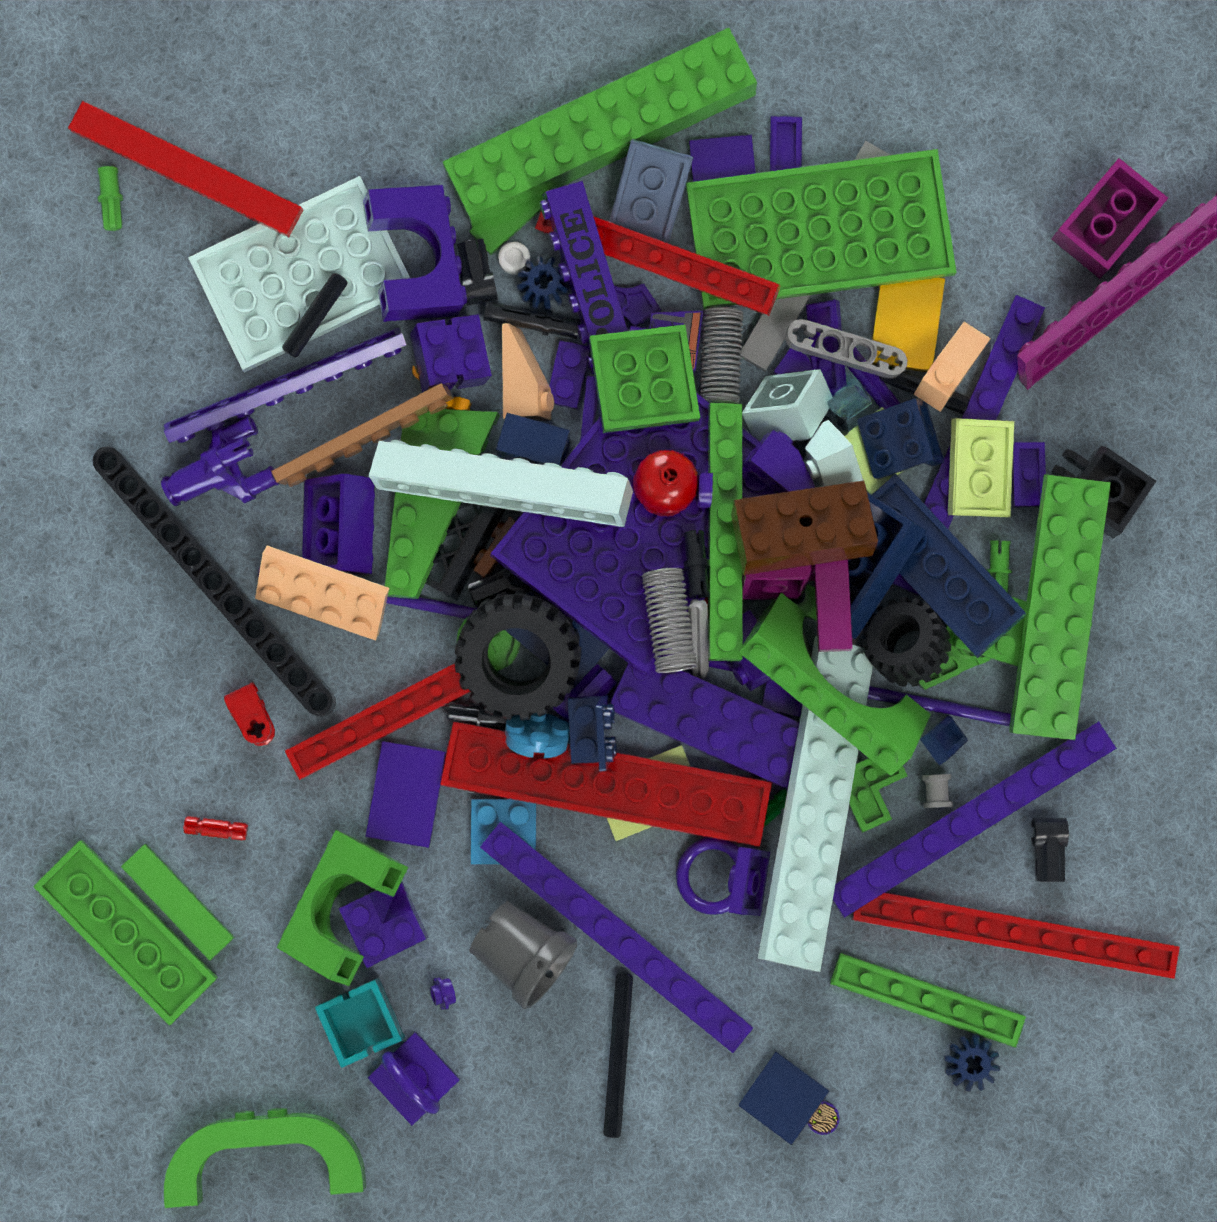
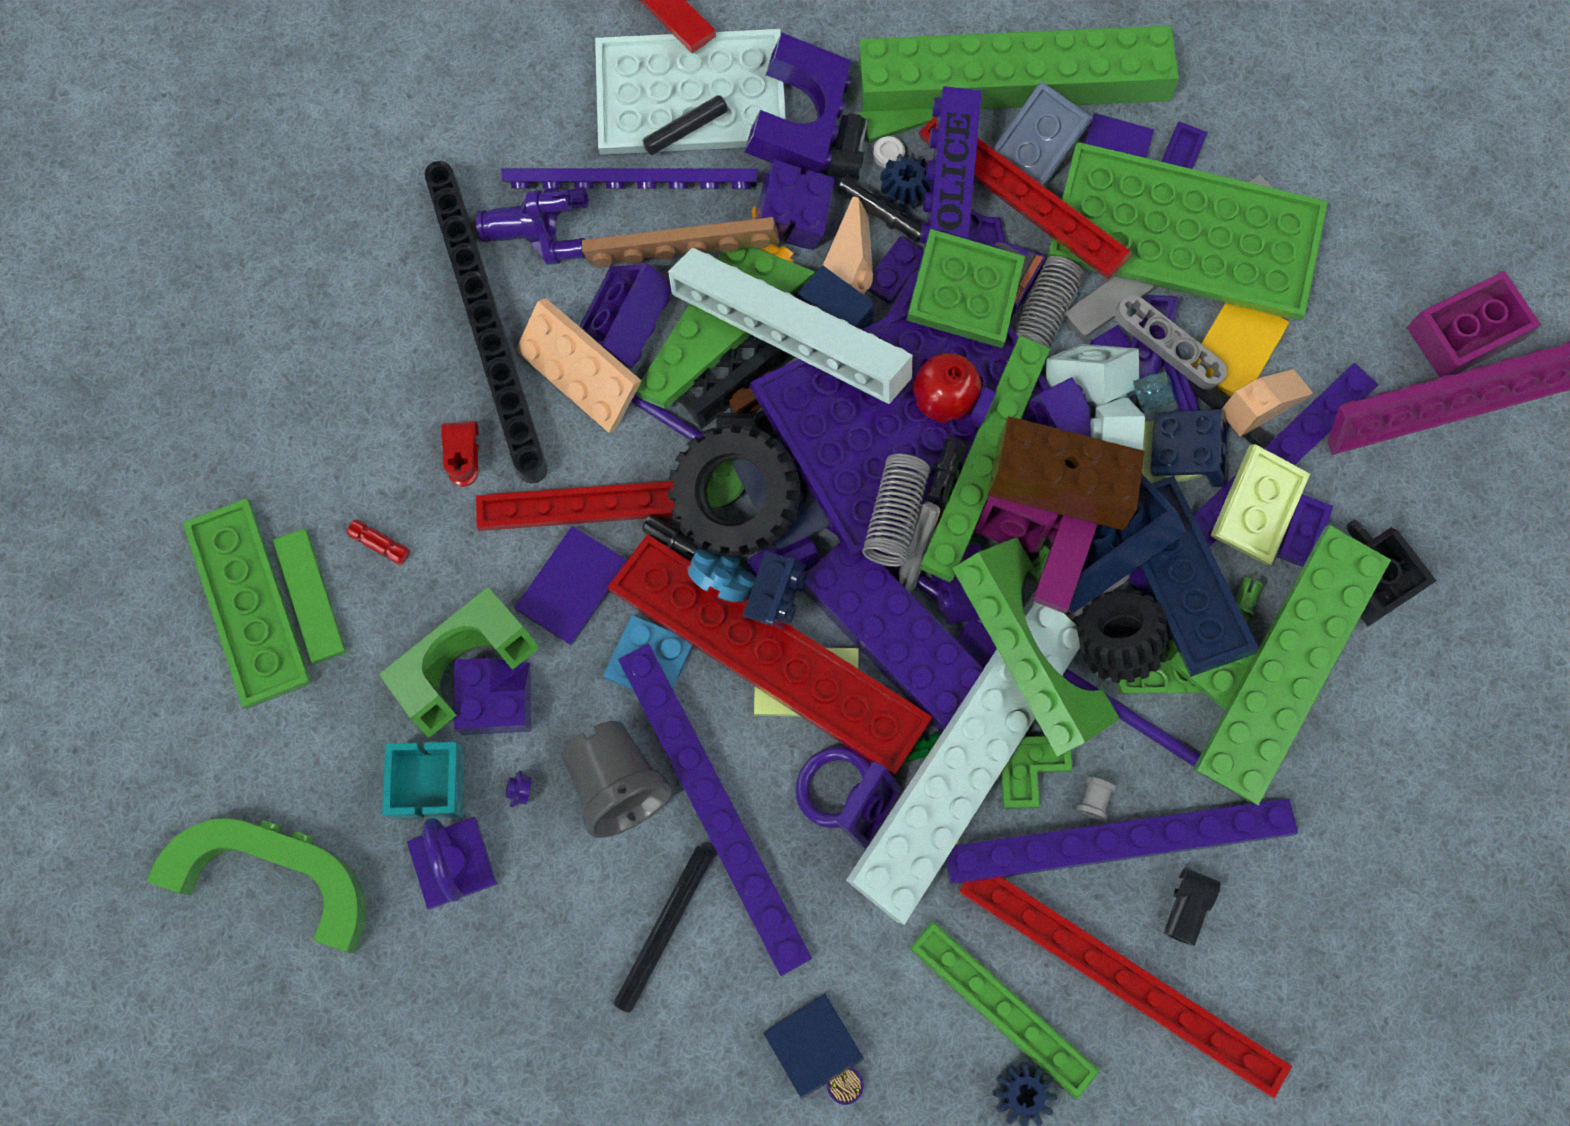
camera: 25 degrees right, 10 degrees down
dark blue tile [920,715,968,766] -> none

